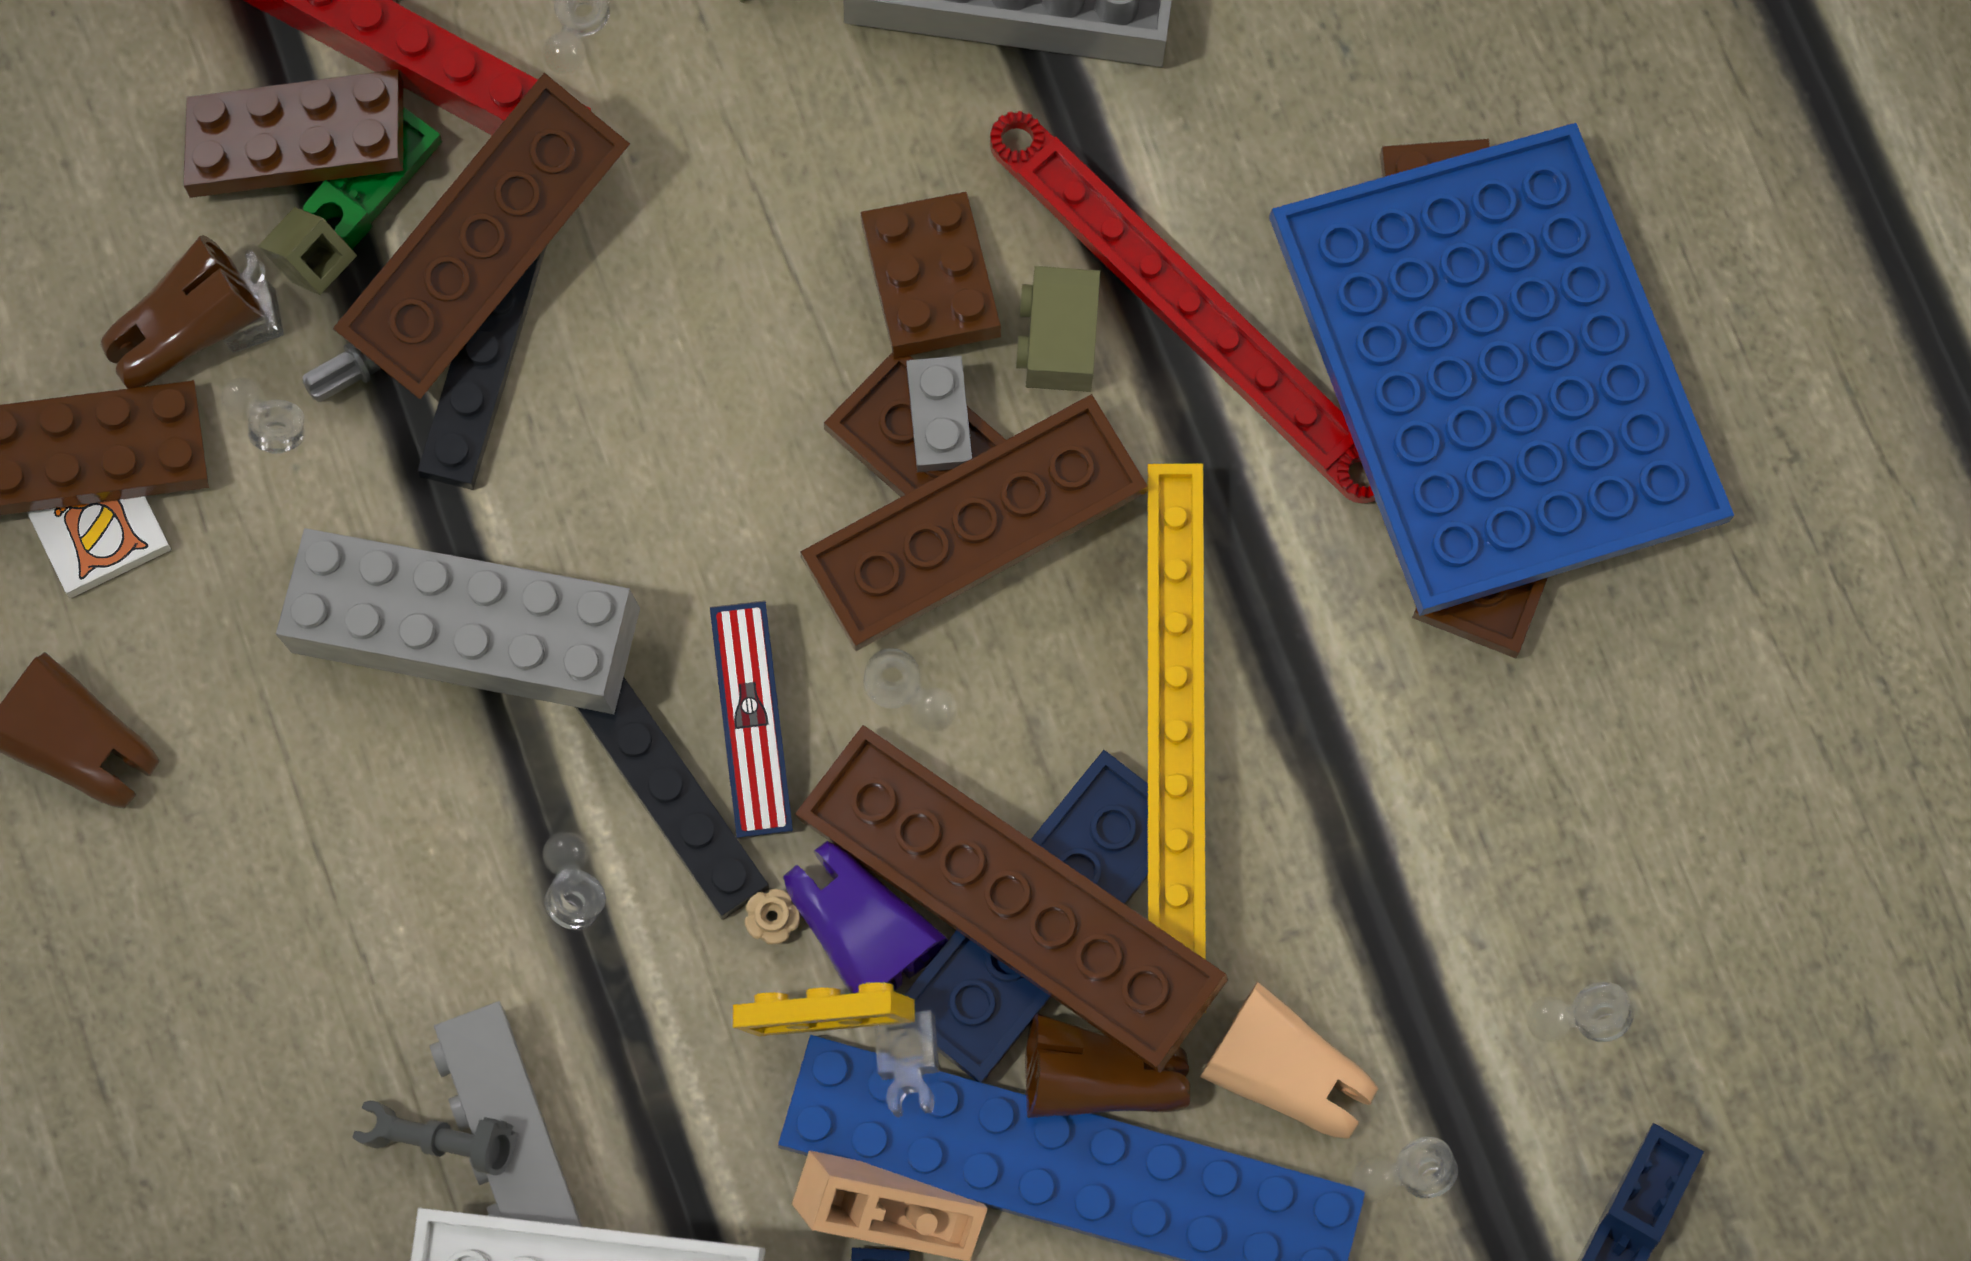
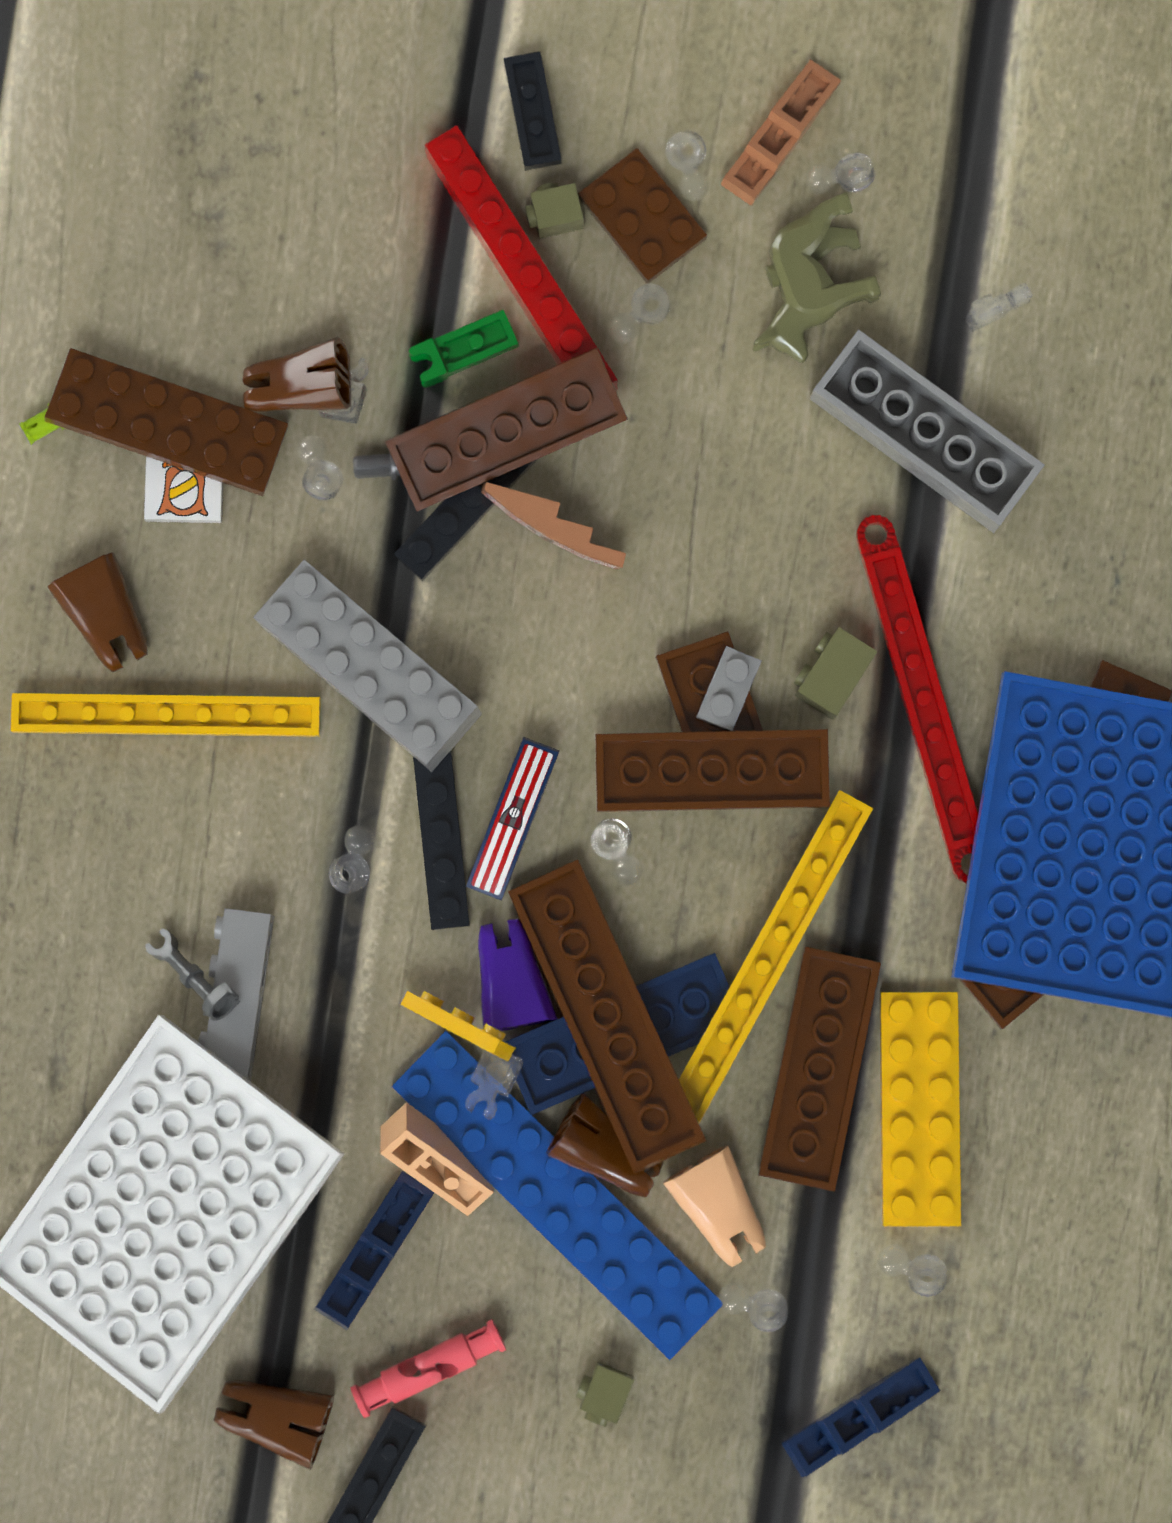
camera: 30 degrees right, 10 degrees up
plate [183,69,404,198] -> none
olive brick [258,207,357,295] -> none
tan plate [744,889,801,945] -> none
reddish brown plate [860,191,1001,358] -> none
none -> yellow plate [11,693,321,737]
none -> nougat slope [481,482,626,570]
none -> reddish brown plate [758,947,881,1192]
none -> yellow plate [879,992,961,1227]

